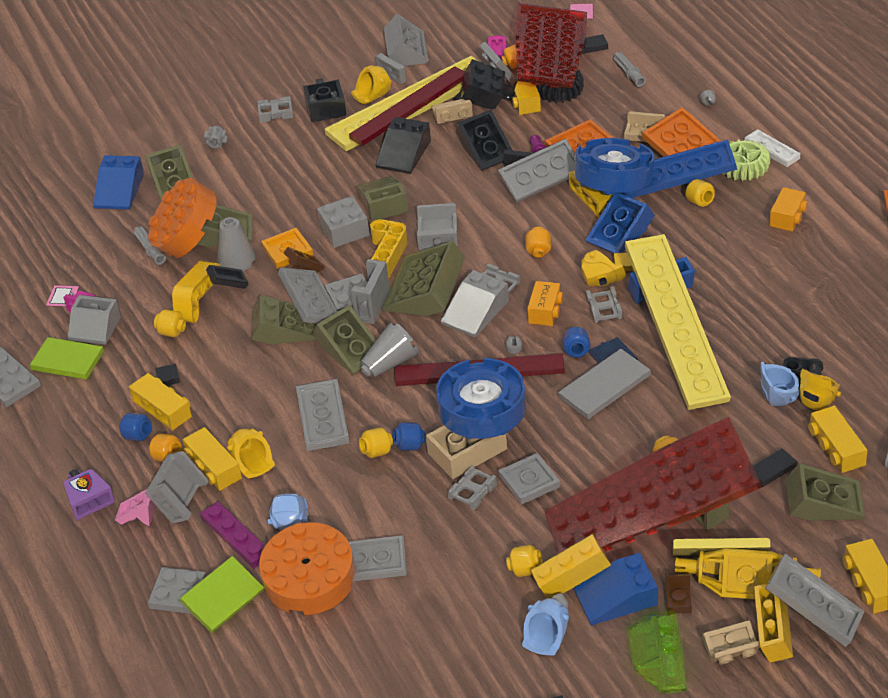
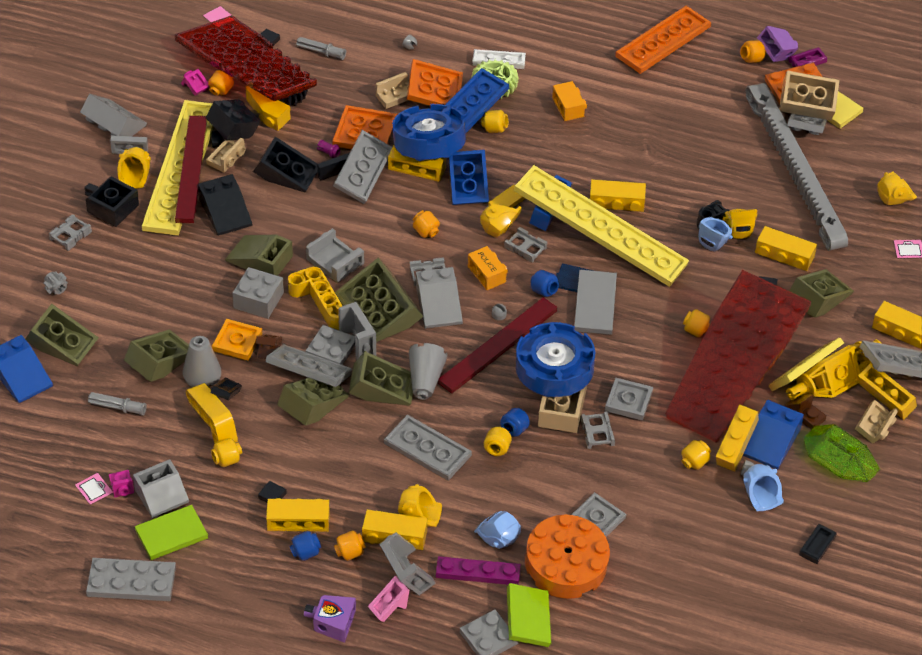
camera: 50 degrees left, 5 degrees up
orange piece [148,178,217,258] -> none
light grey plate [480,42,517,85] -> none
none -> yellow brick [590,179,646,212]

